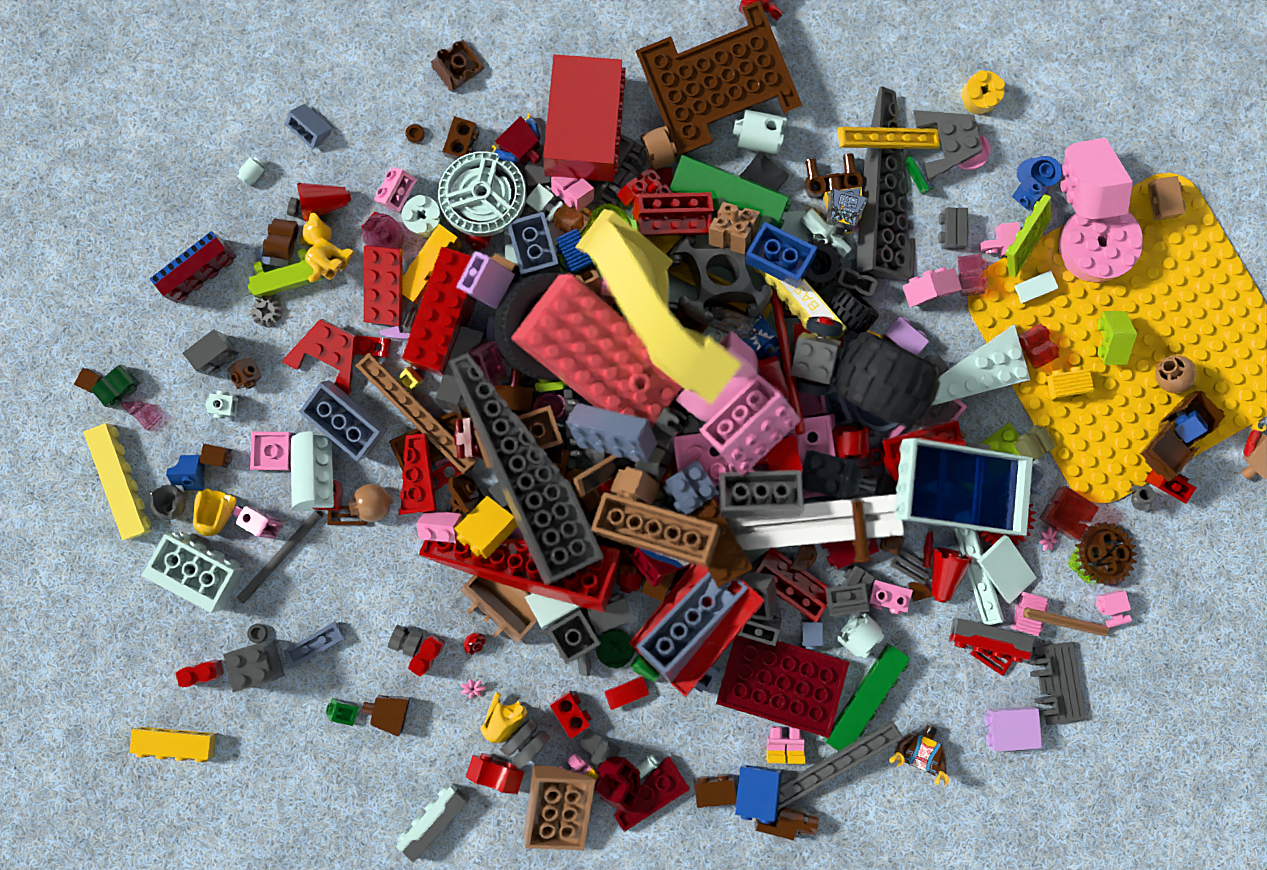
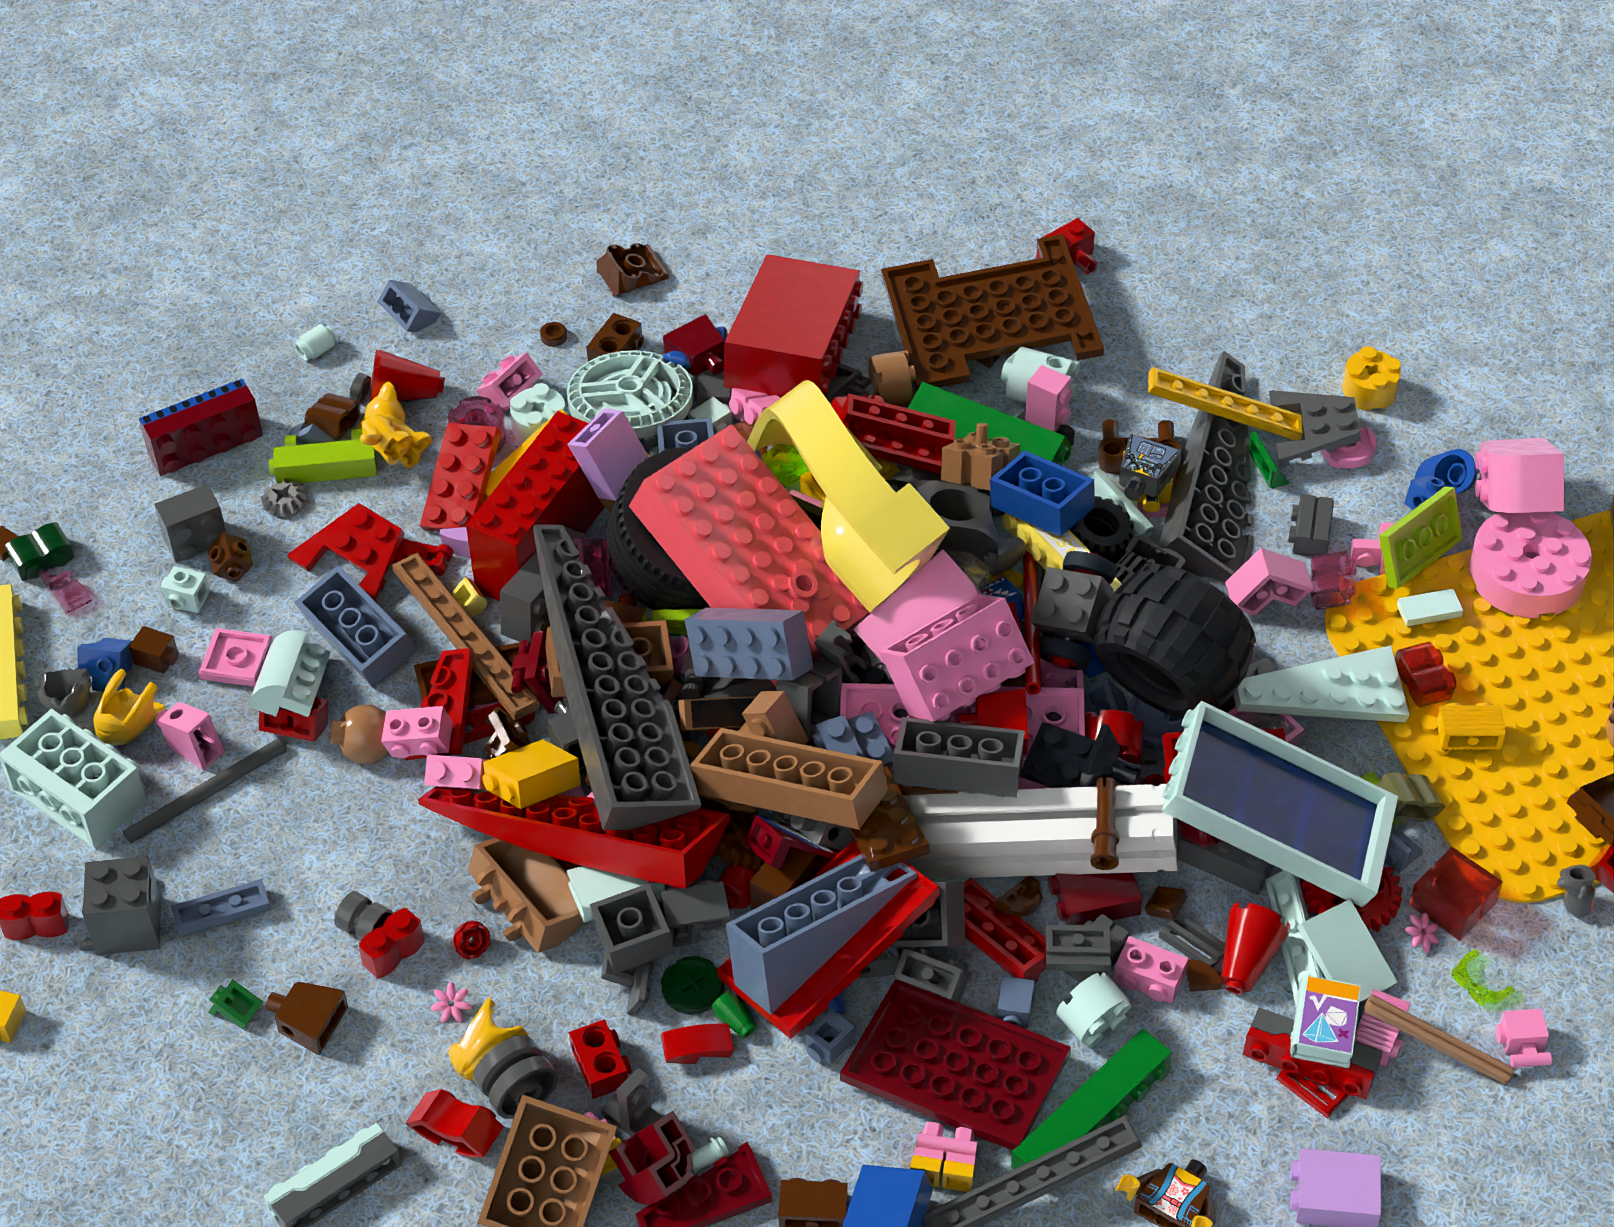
camera: 15 degrees right, 35 degrees down
reddish brown tile [327,506,367,525] -> none
red piece [923,531,933,568] -> none
dark grey hinge [1028,641,1086,725] -> none
reddish brown gear [1074,522,1137,585] -> none
lime brick [1097,311,1137,365] -> none
none -> bright pink brick [381,706,453,758]
none -> bright pink brick [1025,365,1072,432]
none -> piece [1290,975,1361,1068]

